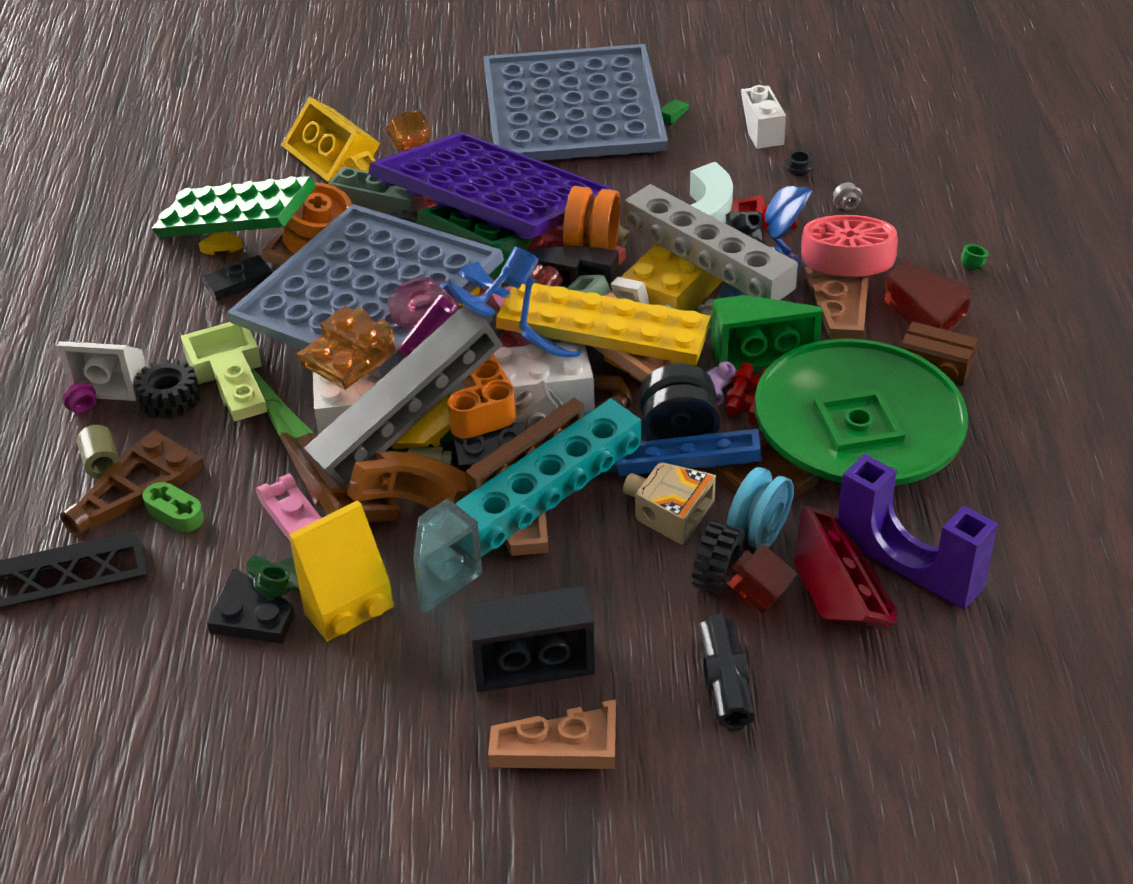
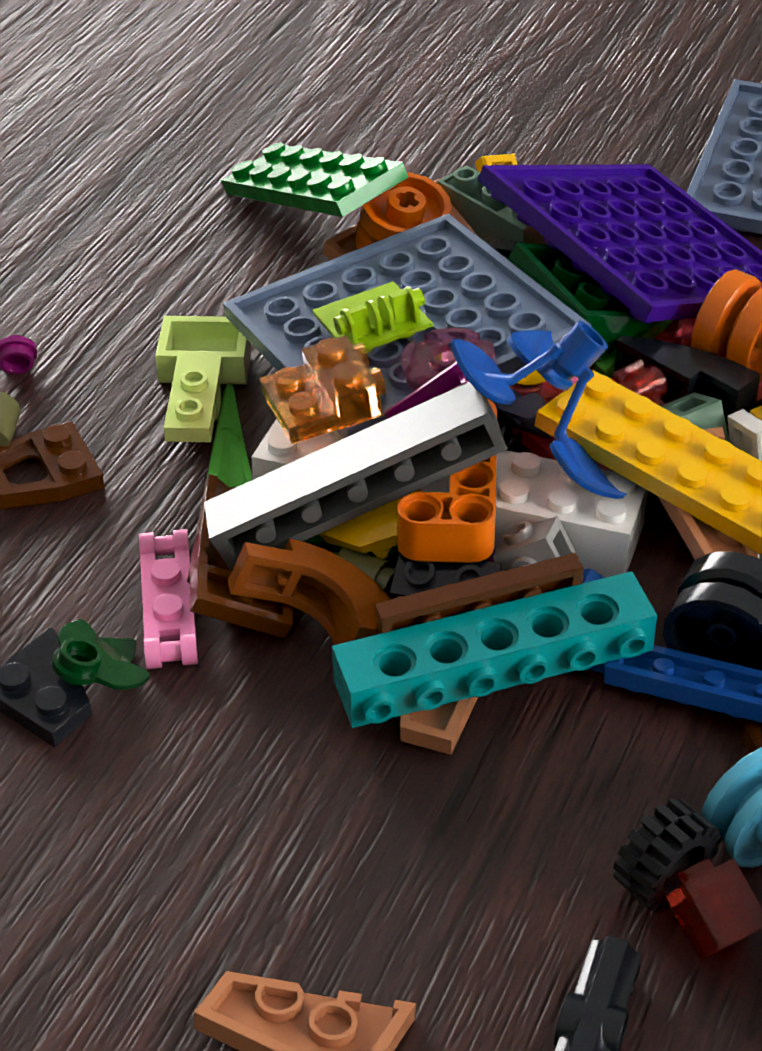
camera: 25 degrees right, 0 degrees up
white slope [57,341,146,401] -> none
black tyre [134,359,200,419] -> none
bright green beam [142,482,204,532] -> none
yellow tile [199,232,244,255] -> none
black plate [202,255,272,300] -> none
yellow slope [281,96,381,182] -> none
yellow slope [289,500,393,642] -> none
clear orange hair [386,110,431,152] -> none
clear light blue slope [413,498,482,614] -> none
black brick [465,586,595,693] -> none
reddish brown arm [593,374,632,408] -> none
tan torso [623,463,716,545] -> none
none -> lime hinge [312,281,433,357]

